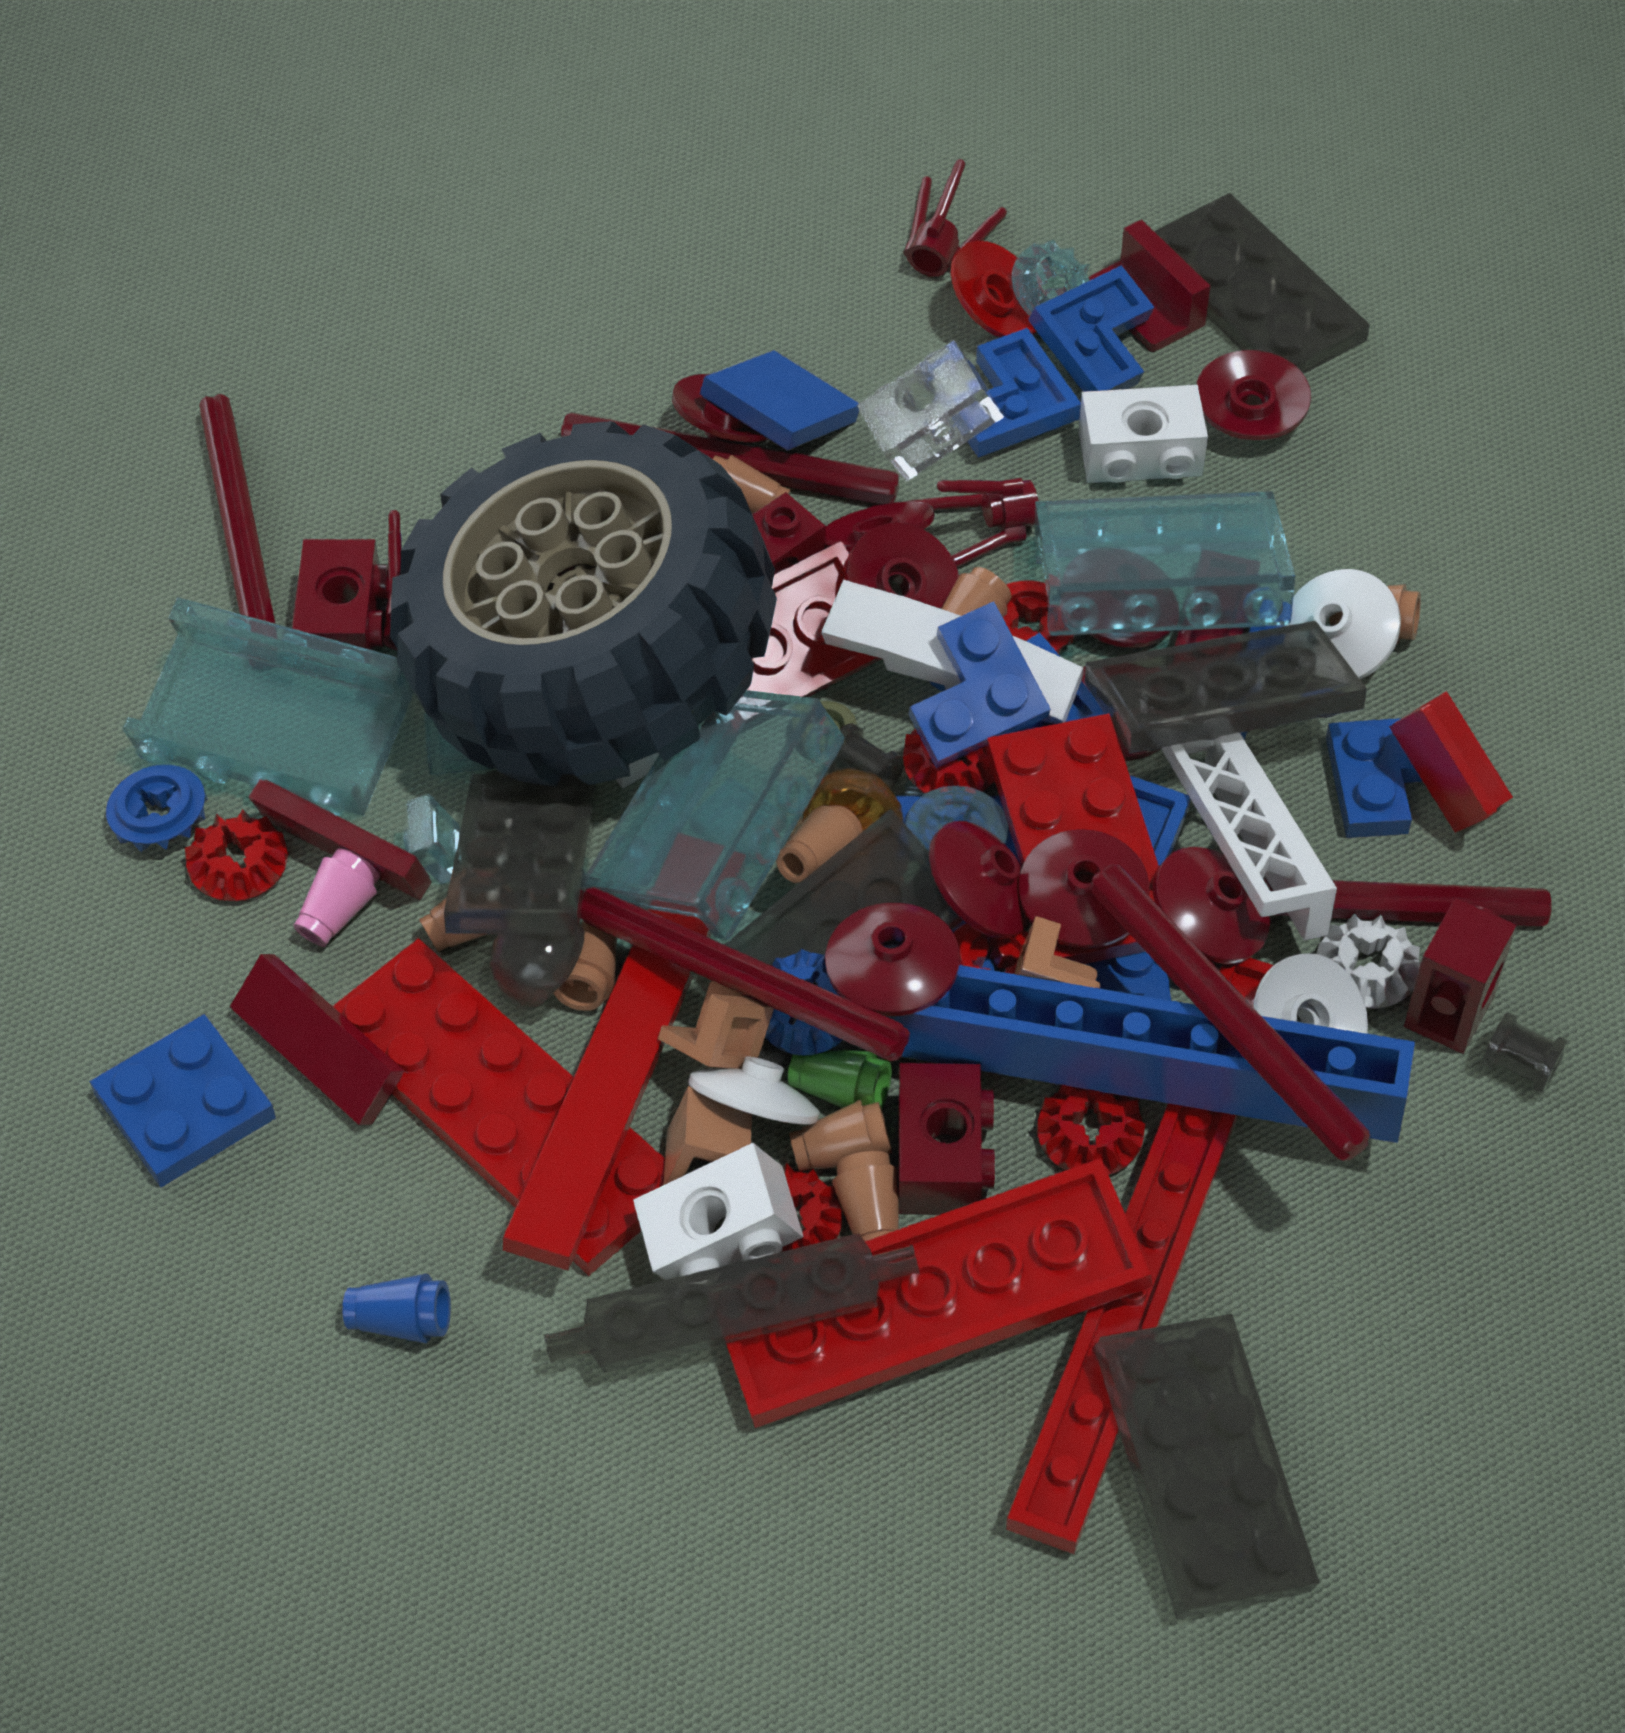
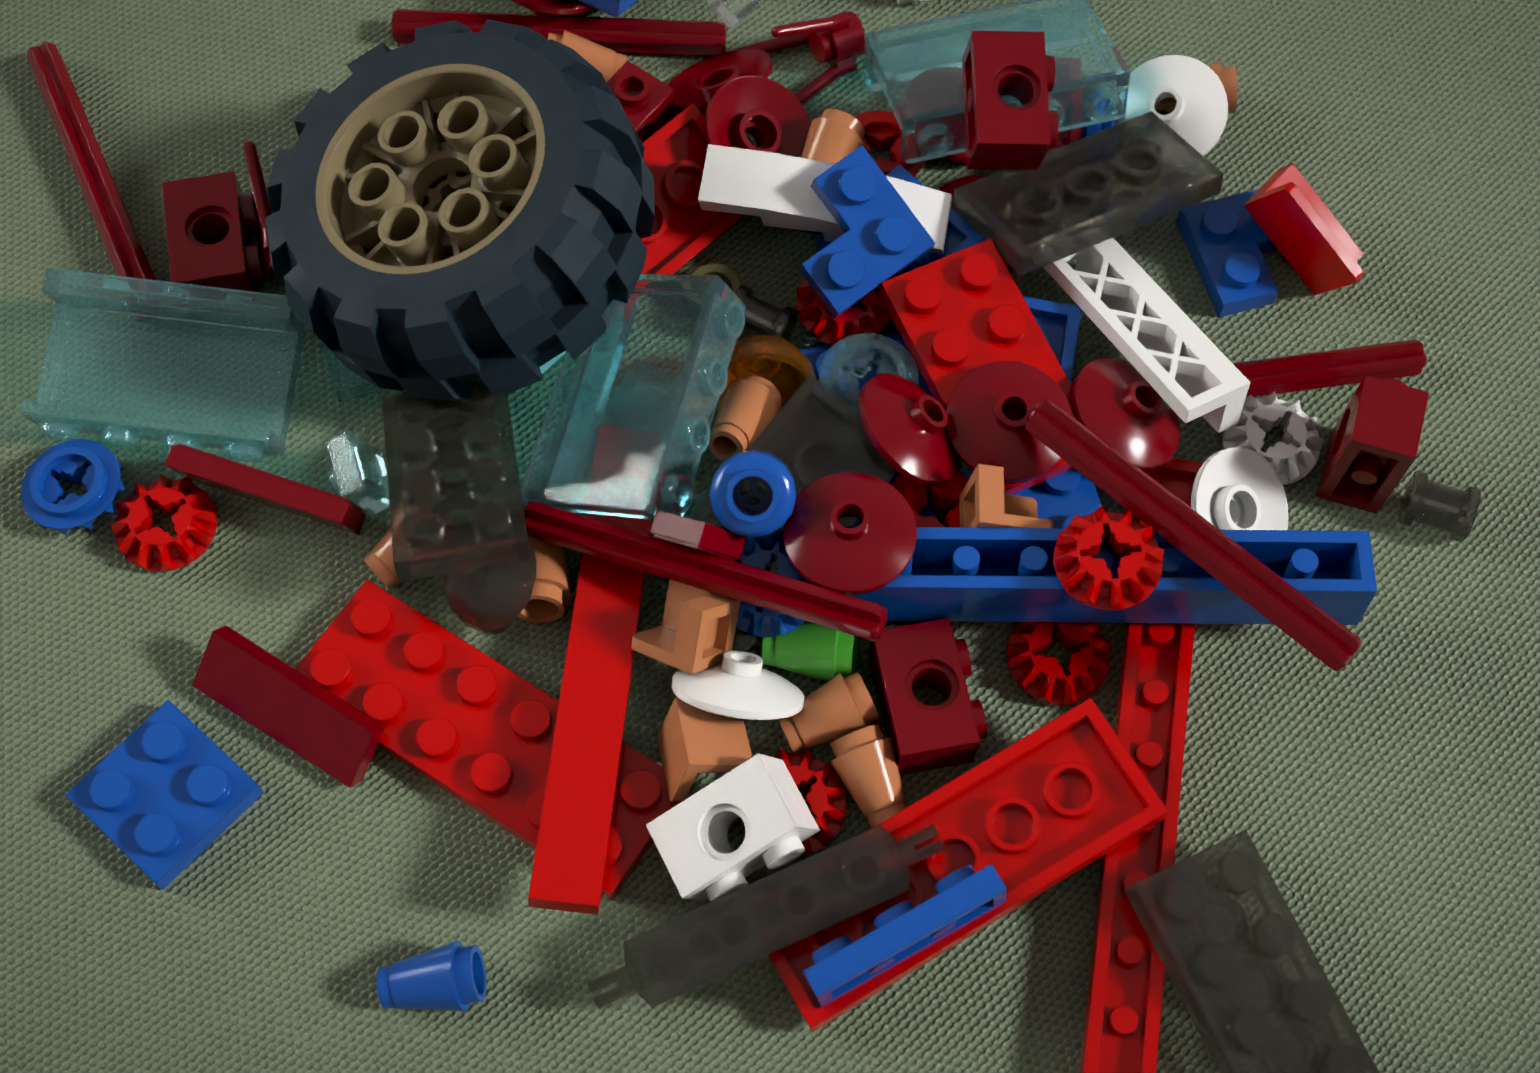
camera: 15 degrees left, 10 degrees up
bright pink cone [293,848,380,947] -> none
none -> dark red tile [650,510,746,561]
none -> blue head [709,449,796,538]
none -> blue plate [803,864,1007,1007]
none -> dark red brick [962,31,1059,170]
none -> red gear [1053,506,1164,610]

